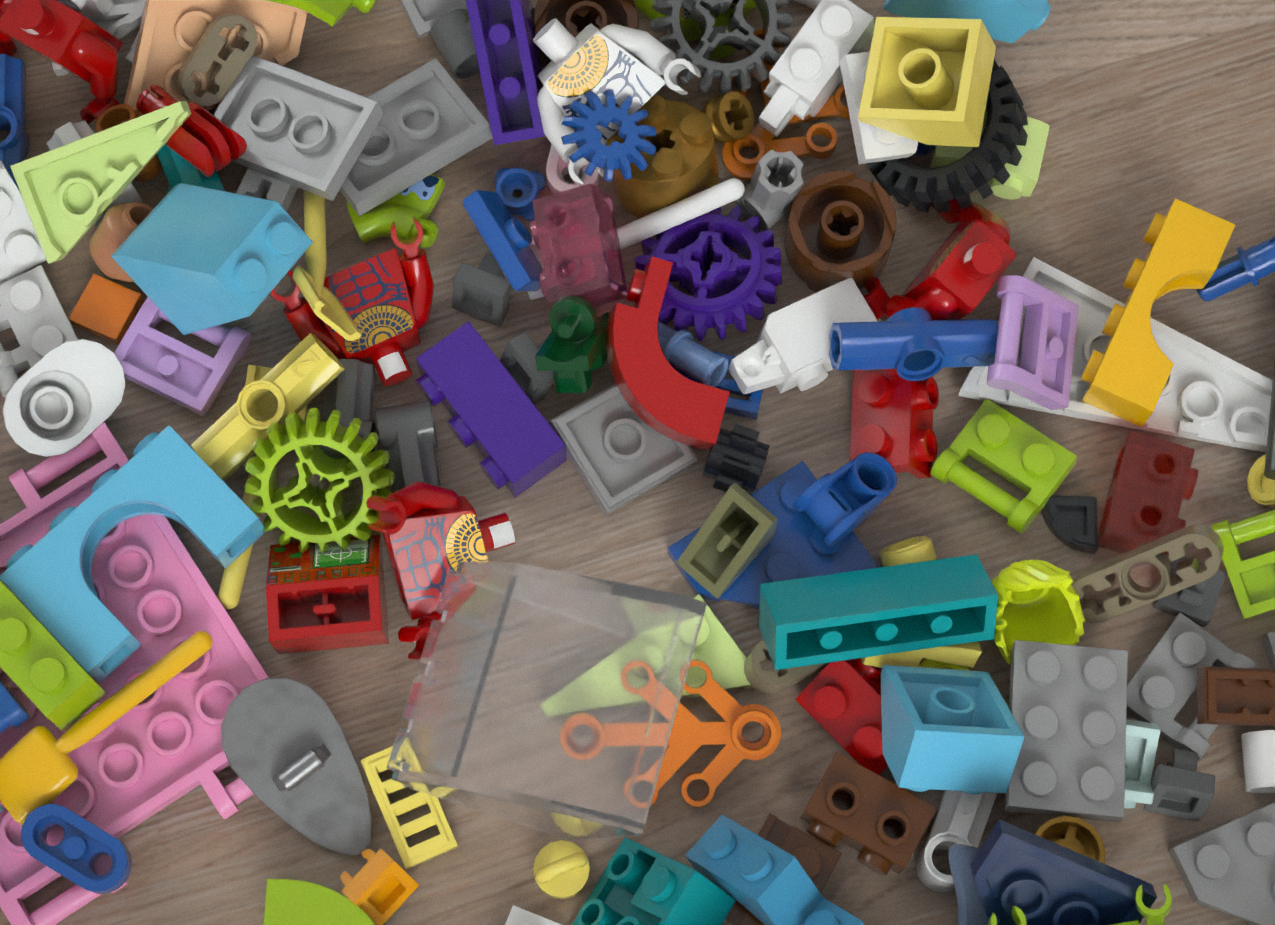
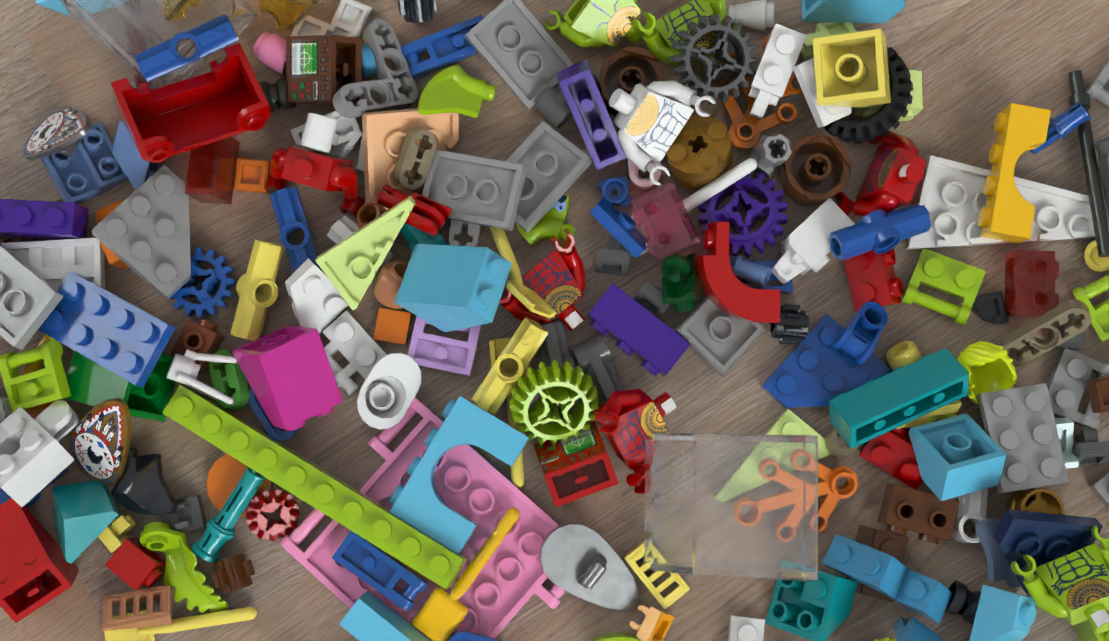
camera: 10 degrees left, 10 degrees up
light yellow tile [533,840,590,899] -> none
blue gear [561,89,657,182] -> none
olive slope [676,483,778,599] -> none
pearl gold bush [702,92,754,143] -> none
lavender plate [987,275,1079,410] -> none

